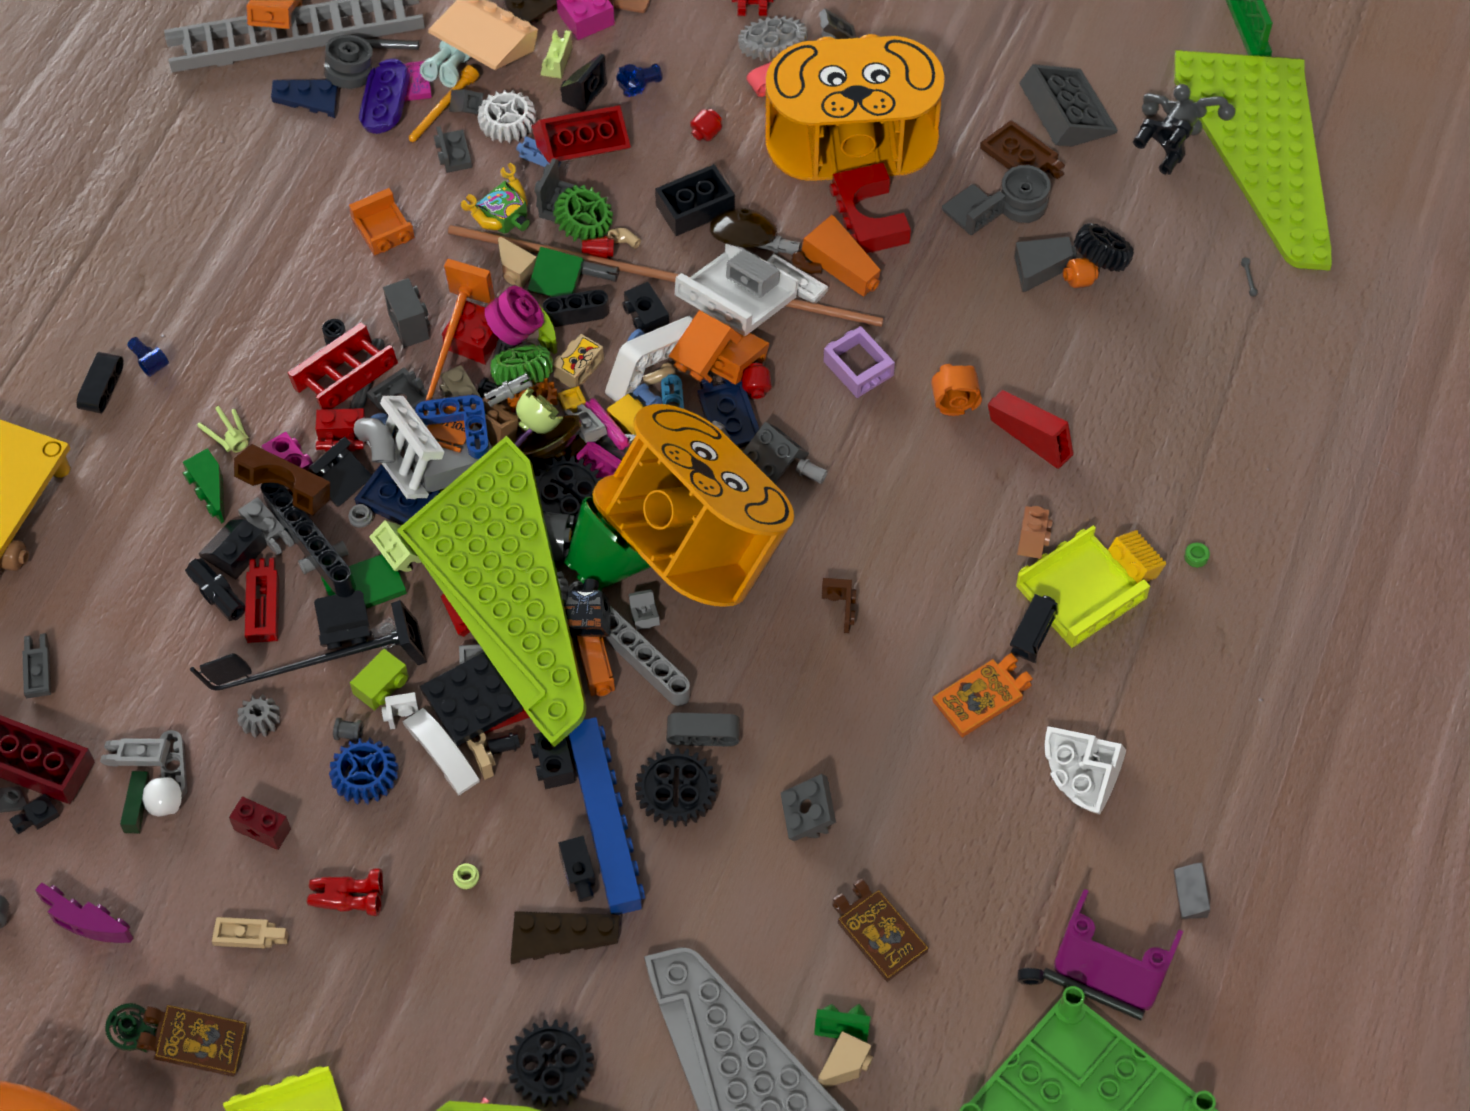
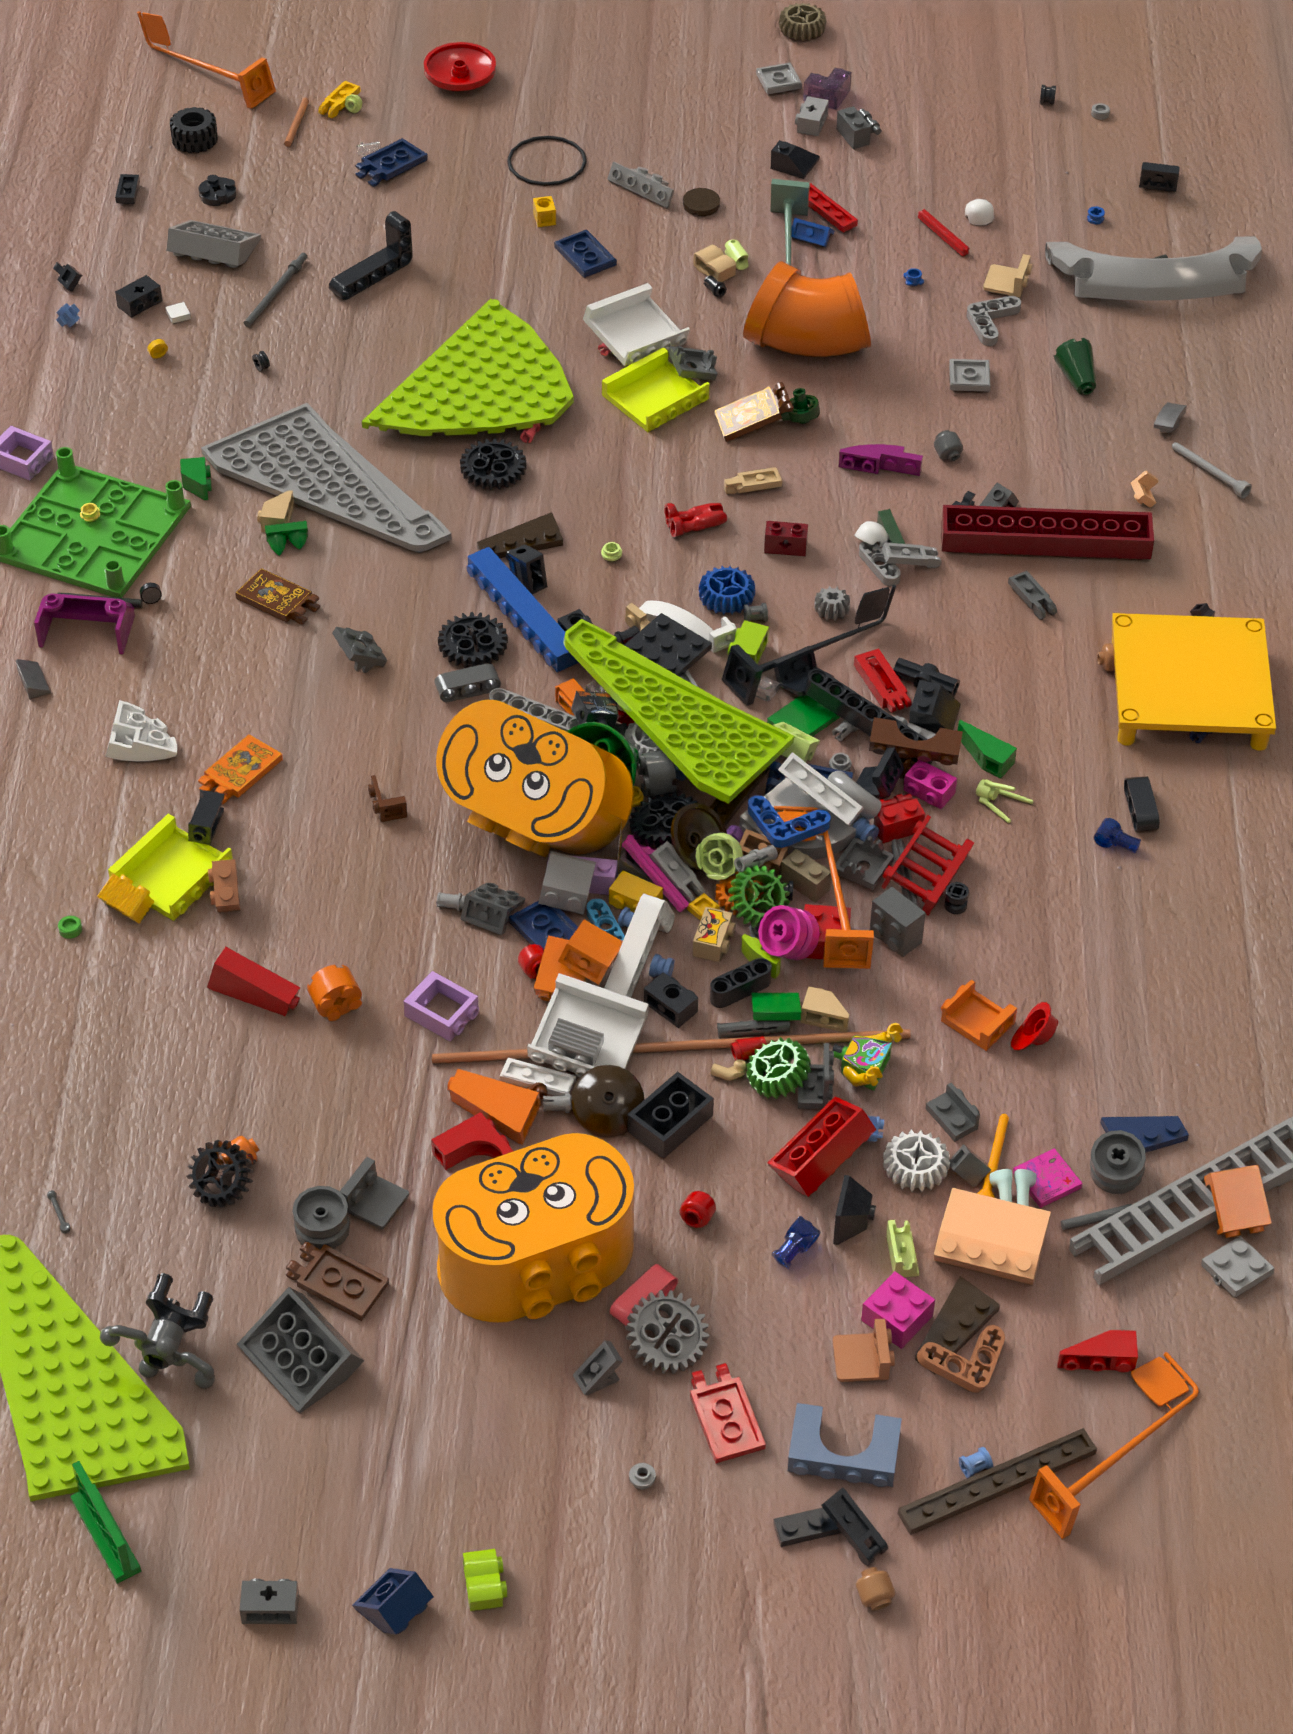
camera: 160 degrees right, 10 degrees down
dark purple tile [359,59,410,134] -> none
dark grey slope [1014,237,1076,292] -> none
none -> red piece [1011,1002,1058,1050]

